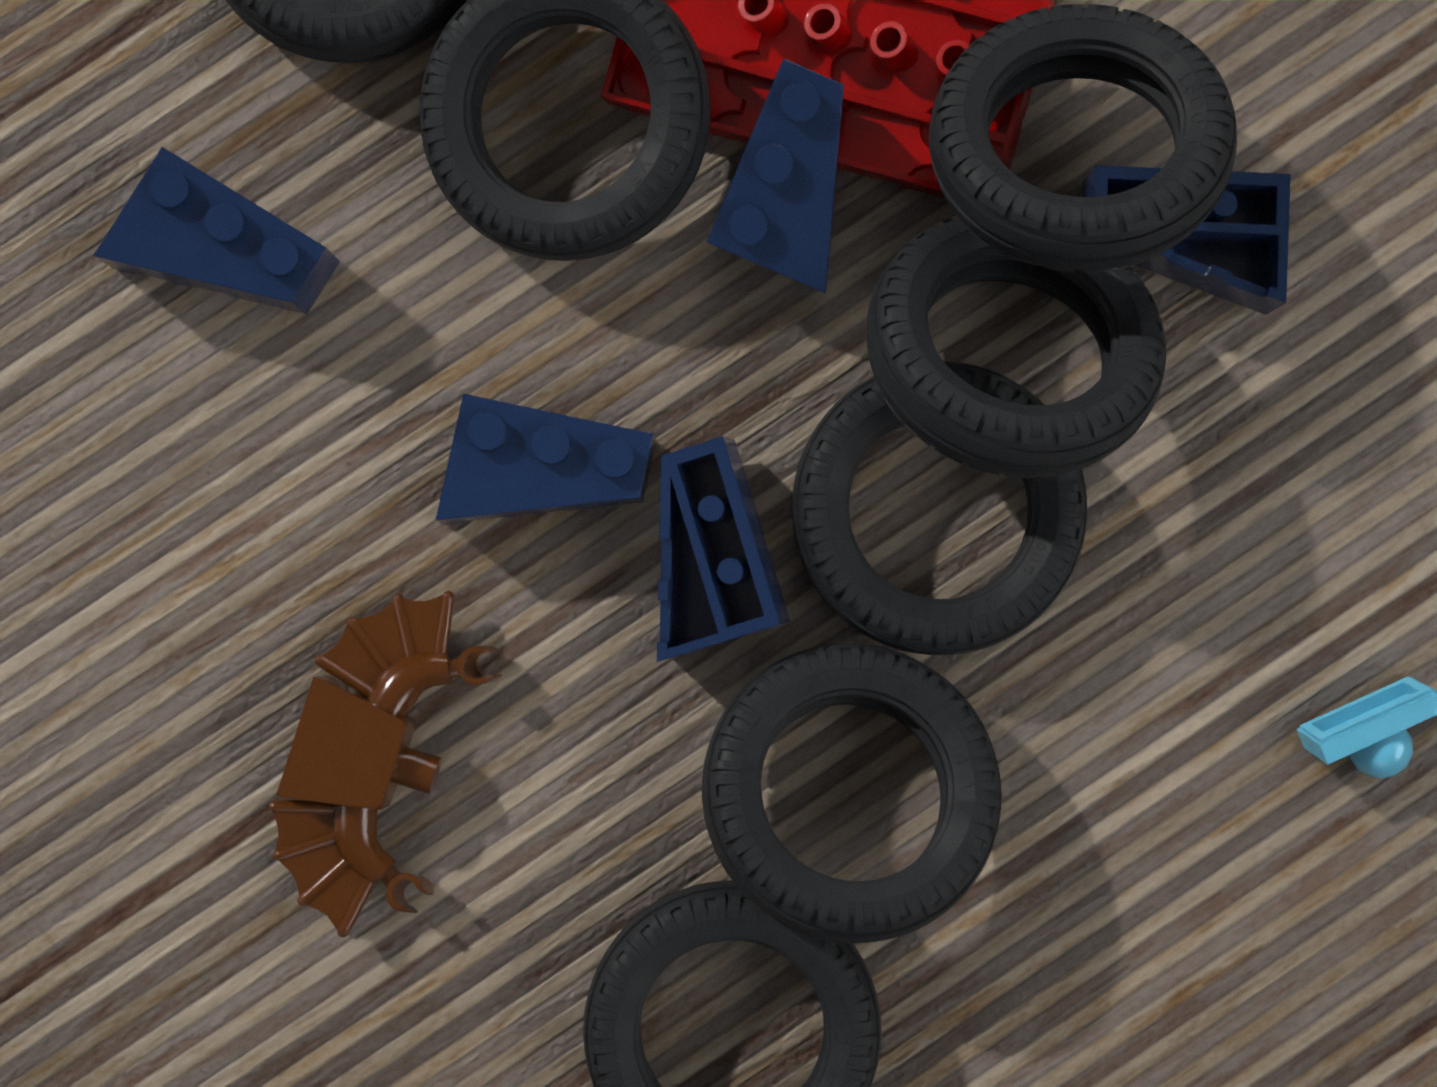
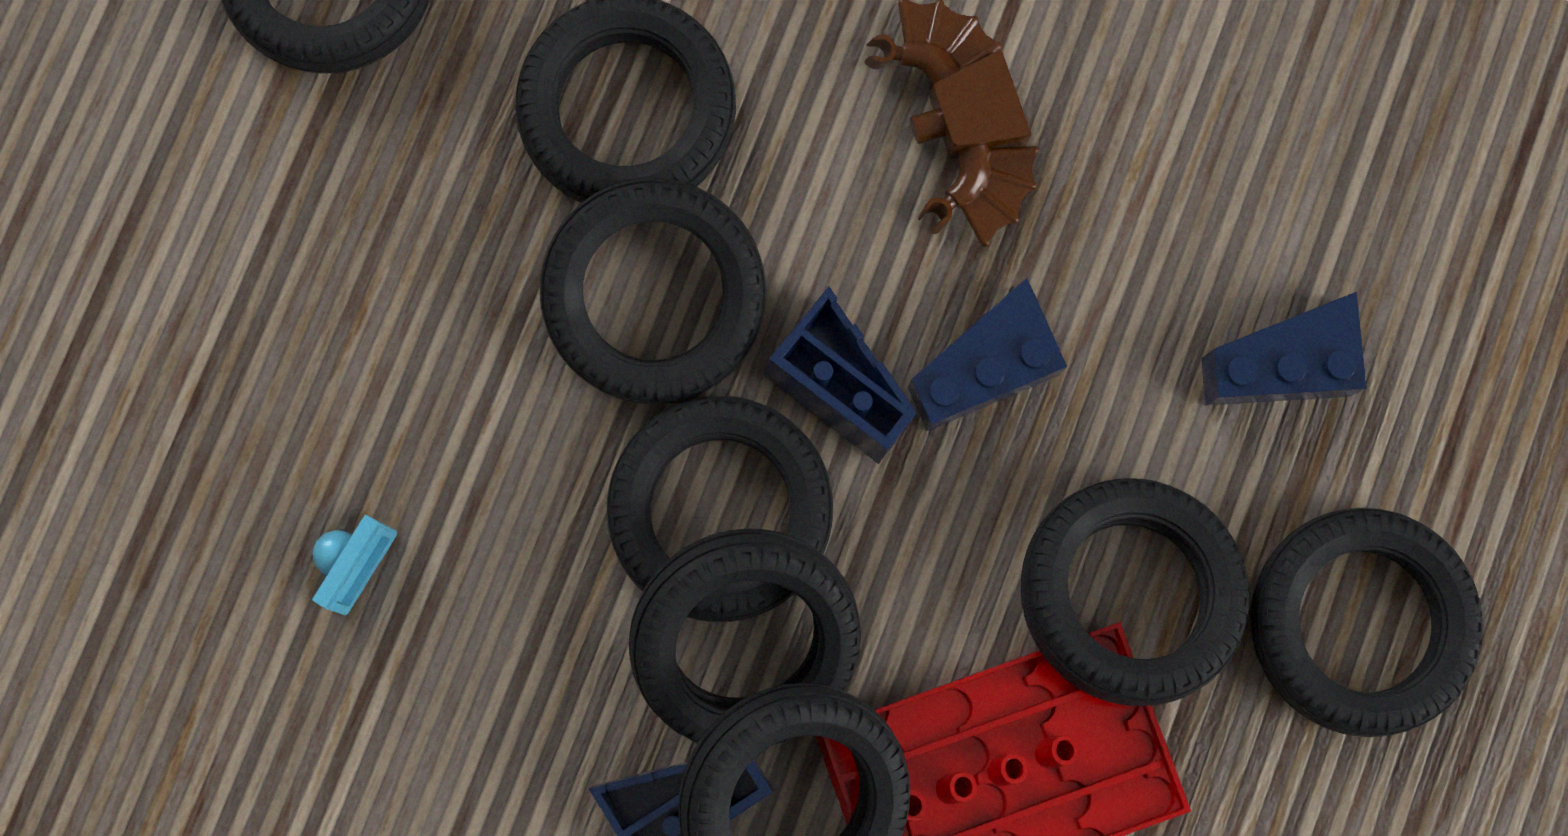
camera: 145 degrees right, 5 degrees down
dark blue wedge [707,58,844,293] -> none

